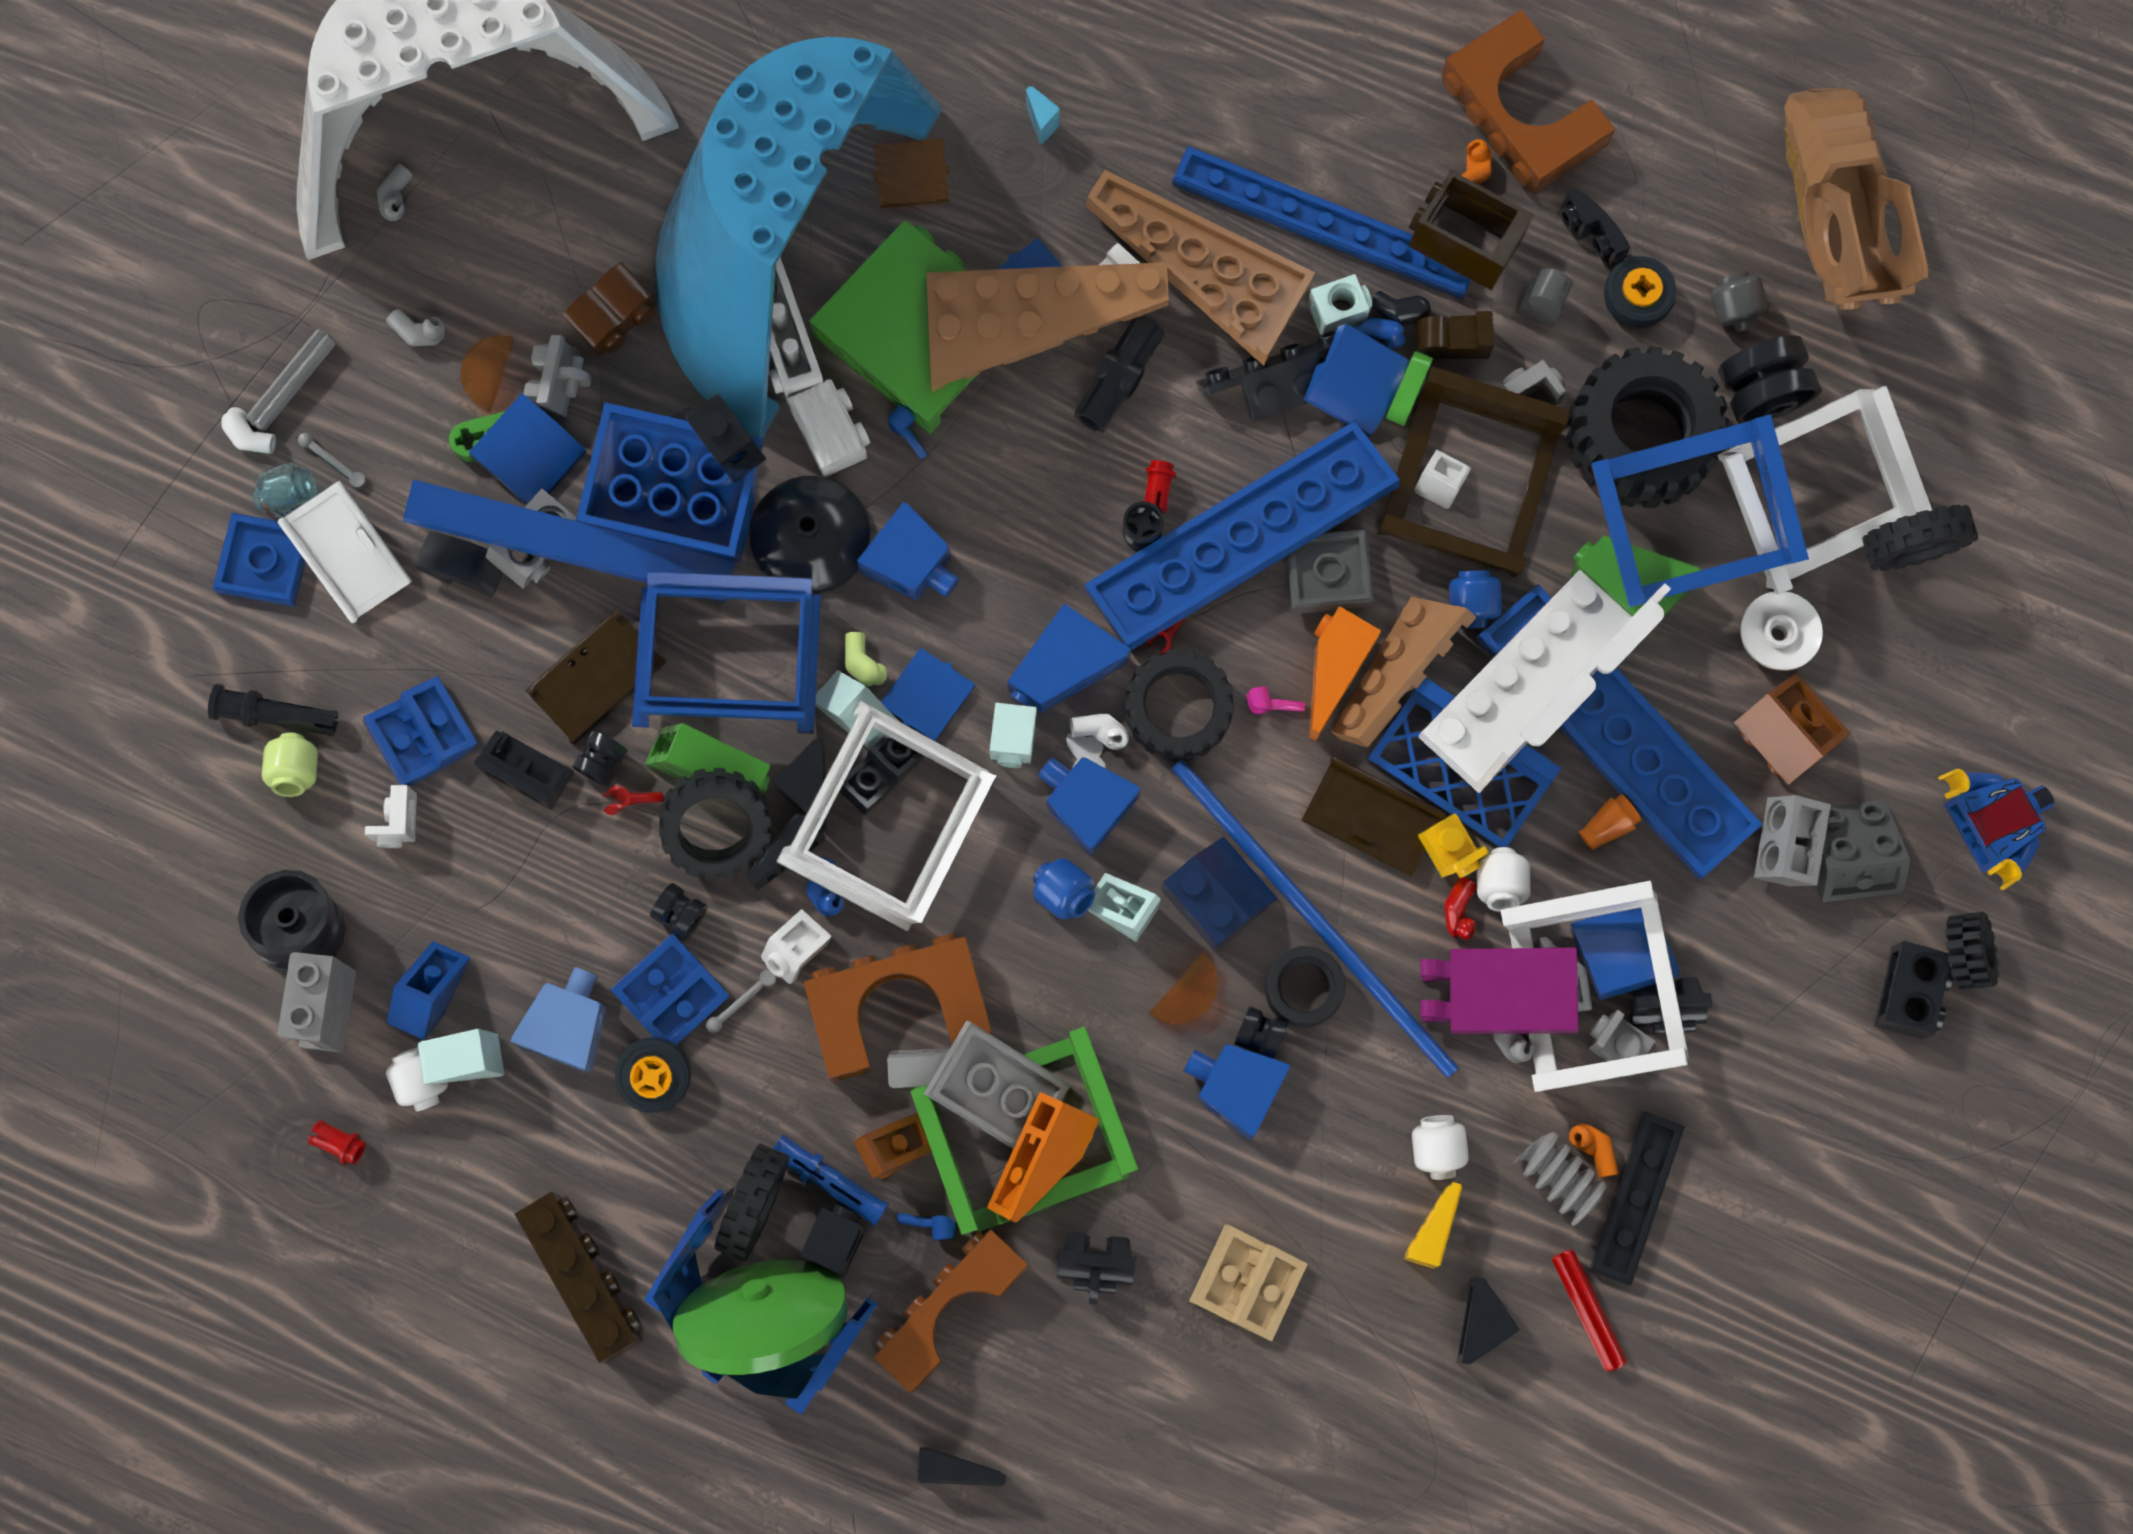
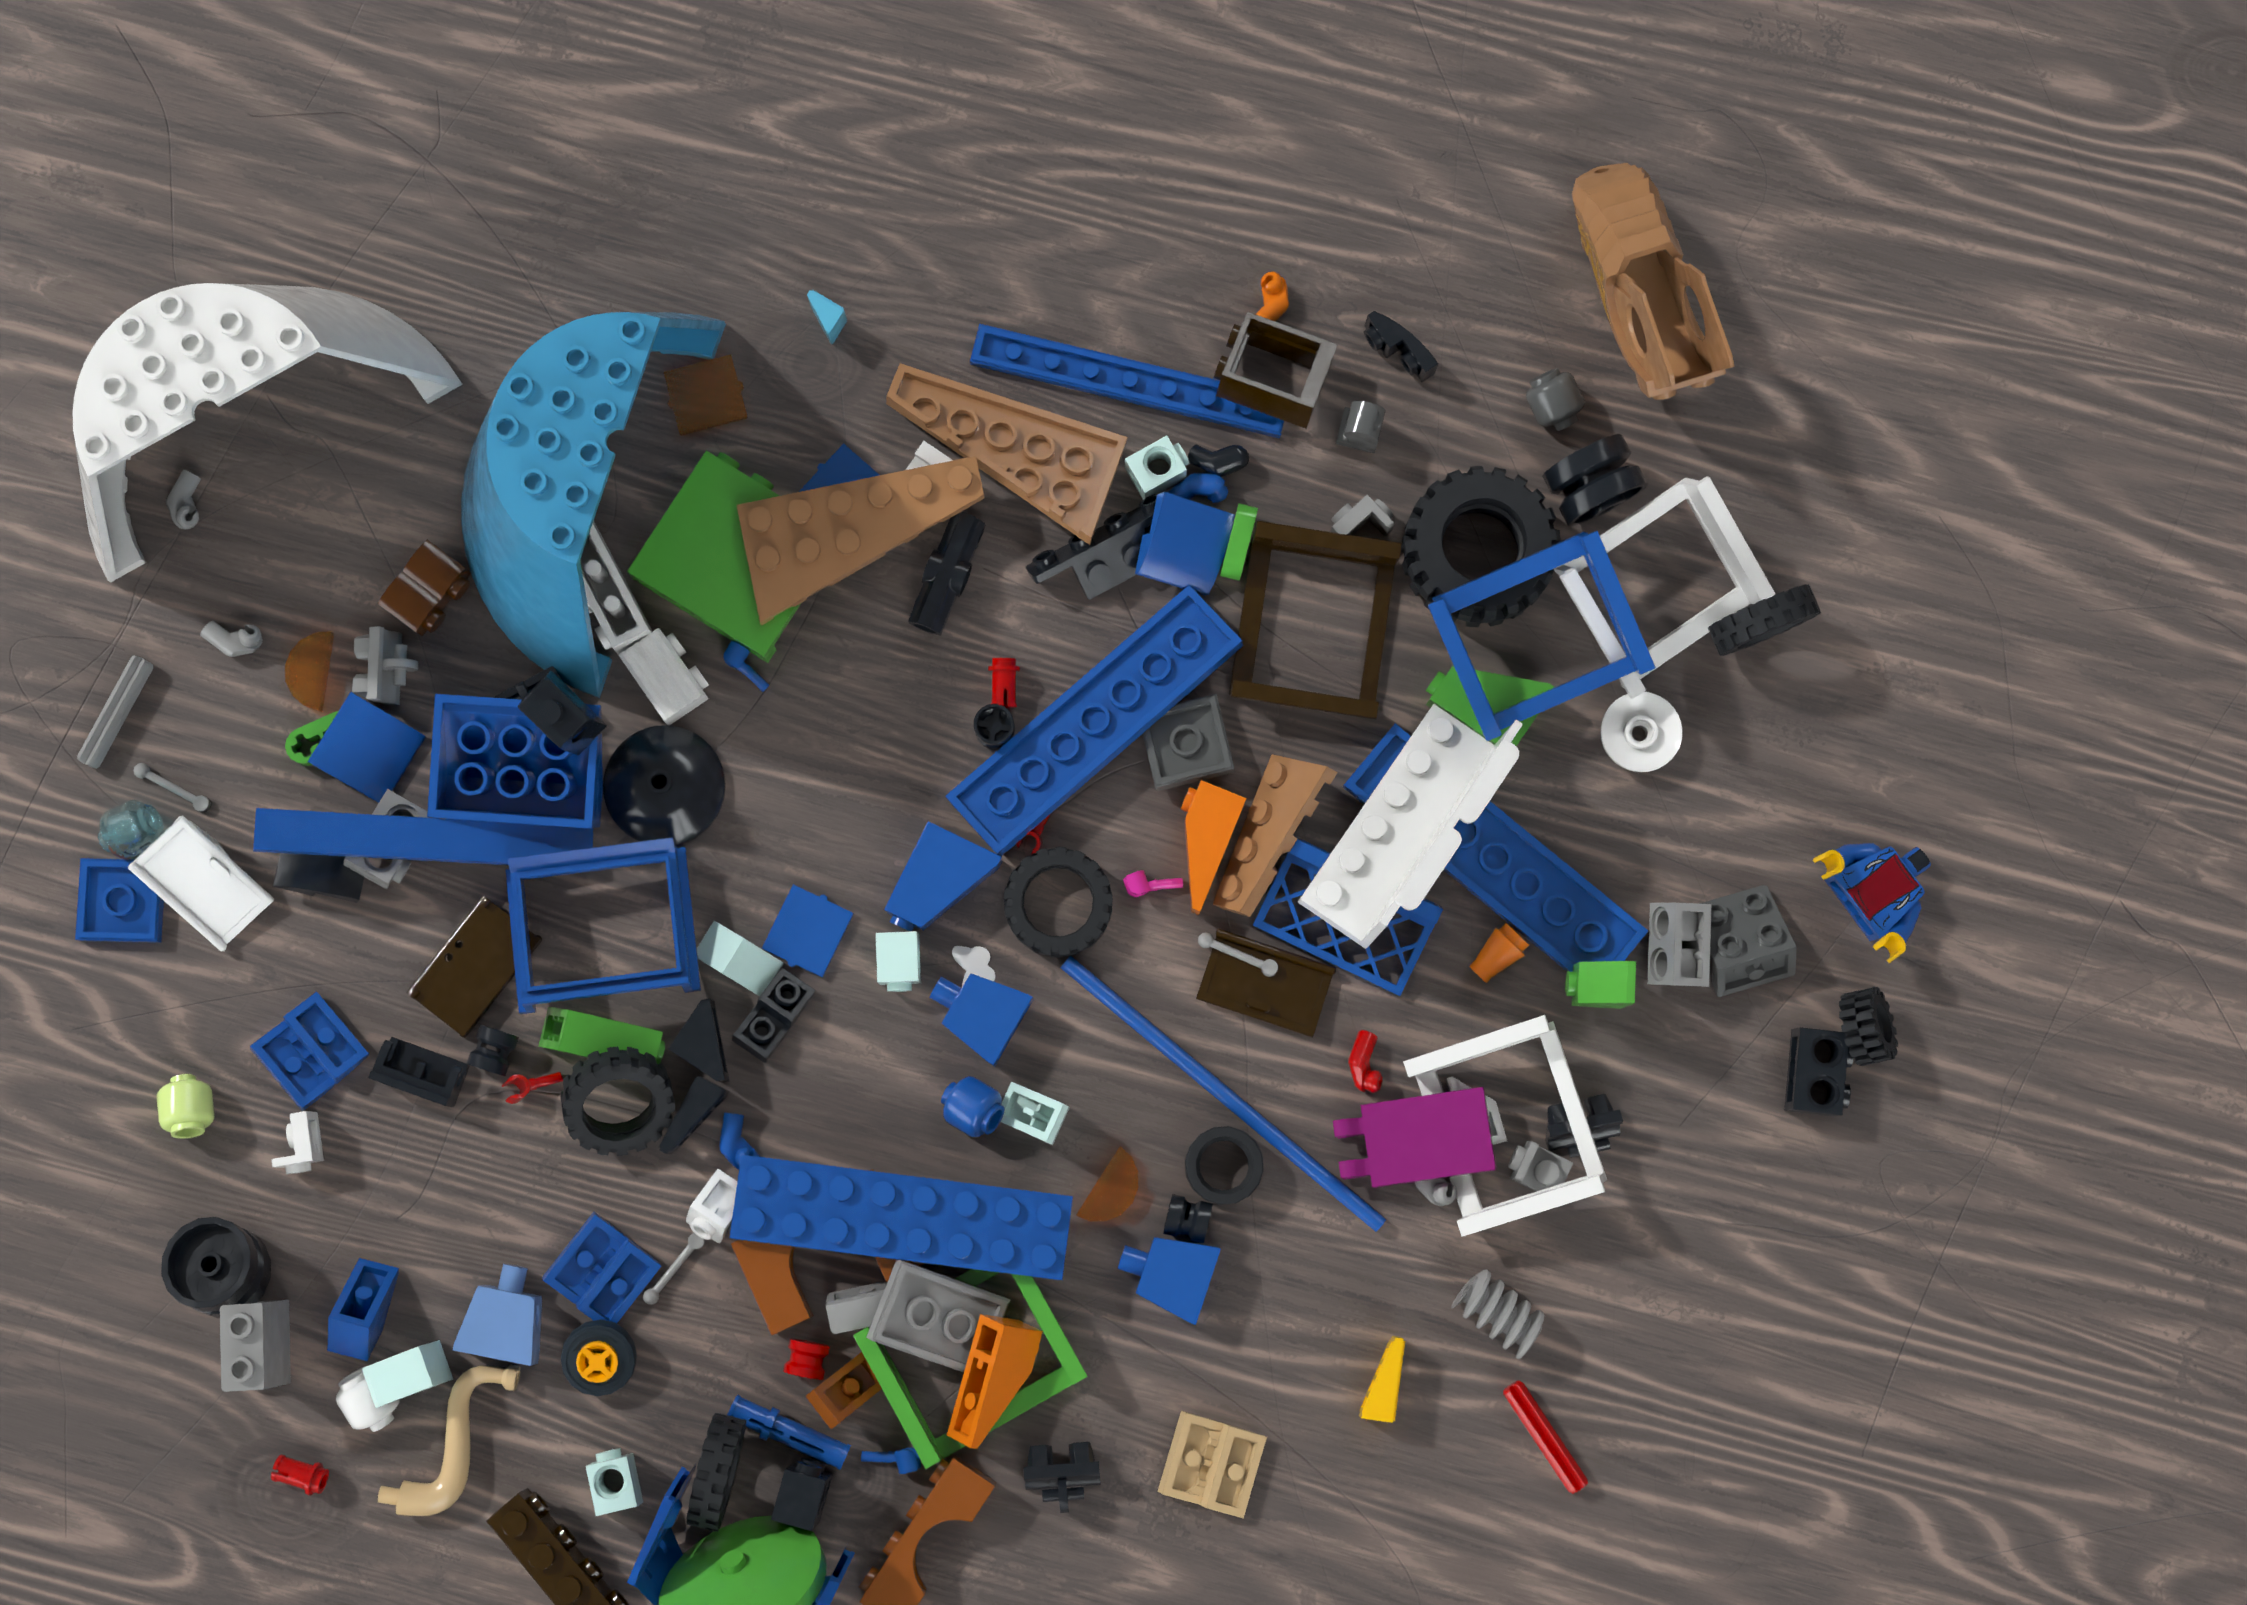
camera: 10 degrees left, 5 degrees up
black pin [208,683,339,737] -> none
white arm [221,407,276,454] -> none
black wheel [650,883,708,940] -> none
white piece [776,701,996,931] -> none
yellowish green arm [845,632,887,686] -> none
blue torso [857,502,960,600] -> none
white arm [1069,714,1129,750] -> none
dark blue slope [1161,837,1278,952] -> none
white head [1412,1115,1469,1180] -> none
white slope [1414,449,1472,509] -> none
dark brown leg [1416,311,1495,359] -> none
yellow bracket [1418,813,1489,878] -> none
dark orange arch [1441,9,1615,195] -> none
blue head [1449,570,1502,628] -> none
black slope [1456,1277,1520,1365] -> none
white head [1477,847,1531,912] -> none
orange arm [1568,1123,1619,1178] -> none
blue tile [1570,908,1680,1000] -> none
black tile [1589,1111,1685,1286] -> none
black wheel [1604,256,1677,328] -> none
slope [1734,672,1851,785] -> none
none -> tan animal [378,1364,520,1516]
none -> light aqua brick [586,1448,643,1516]
none -> blue plate [729,1155,1073,1280]
none -> red wheel [783,1338,831,1380]
none -> light grey hinge [1198,932,1278,977]
none -> bright green slope [1565,961,1636,1009]

